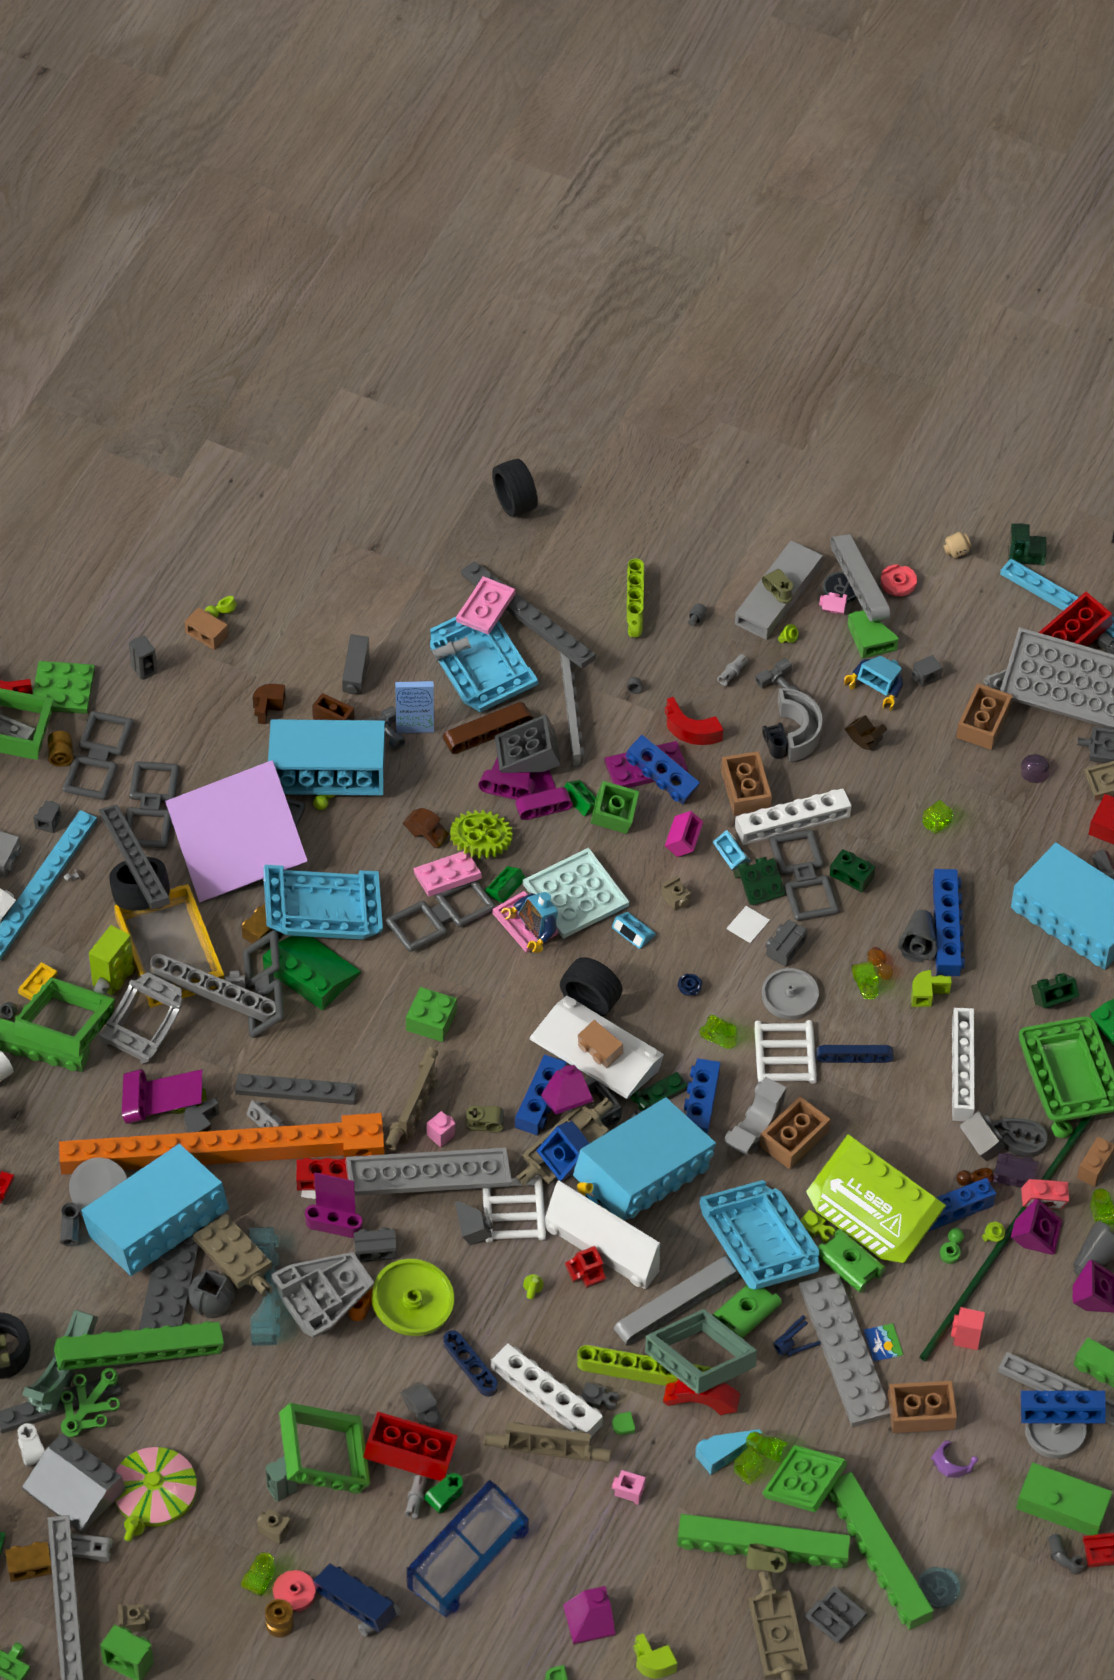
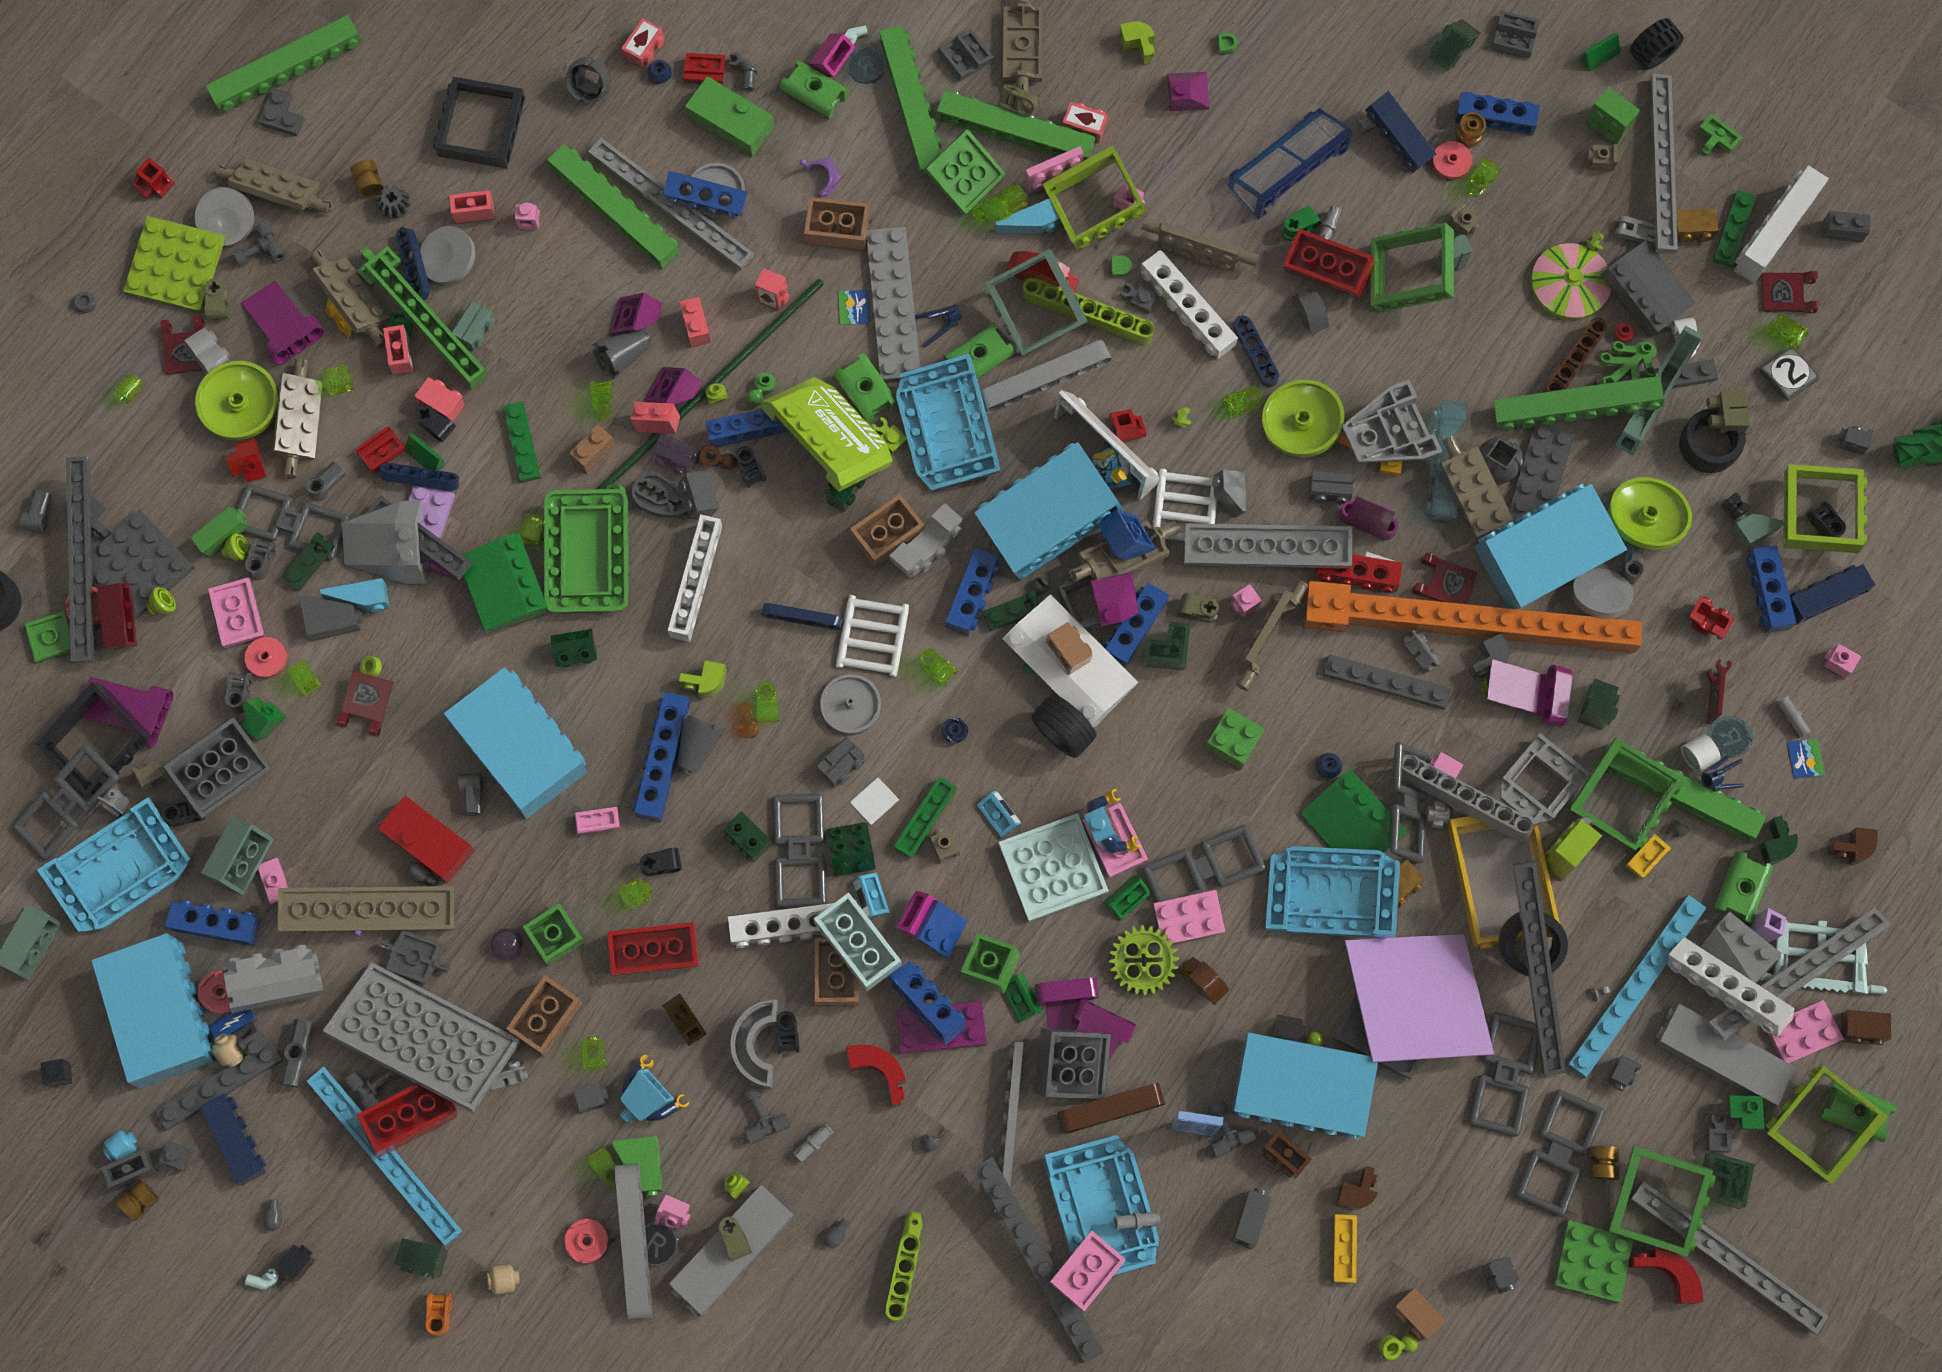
camera: 170 degrees left, 20 degrees up
none -> orange piece [425,1293,452,1337]
none -> bright green brick [523,903,585,966]
none -> bright pink plate [575,807,620,835]
none -> clear neon green brick [581,1037,607,1071]
none -> clear neon green piece [585,1145,616,1188]
none -> red brick [607,922,700,976]
none -> black piece [640,848,682,876]
none -> coral brick [679,297,711,347]
none -> black piece [736,446,766,488]
none -> bright green piece [779,60,850,119]
none -> dark pink brick [809,33,855,77]
none -> light aqua brick [814,893,902,991]
none -> light aqua arm [845,25,868,45]
none -> green plate [894,776,957,859]
none -> blue plate [914,900,968,958]
none -> bright pink plate [1025,146,1083,194]
none -> lime window [1043,145,1147,249]
none -> brick [1062,102,1108,143]
none -> clear green brick [1143,622,1190,671]
none -> clear neon green piece [1221,386,1262,419]
none -> clear smoke brick [1272,1014,1305,1042]
none -> dark blue plate [1316,753,1342,779]
none -> yellow plate [1333,1214,1357,1283]
none -> dark red flag [1412,553,1477,604]
none -> bright pink brick [1429,752,1463,778]
none -> blue brick [1455,92,1539,135]
none -> reddish brown beam [1543,317,1608,393]
none -> clear green brick [1578,679,1620,730]
none -> lime dish [1608,477,1692,550]
none -> red plate [1614,322,1635,342]

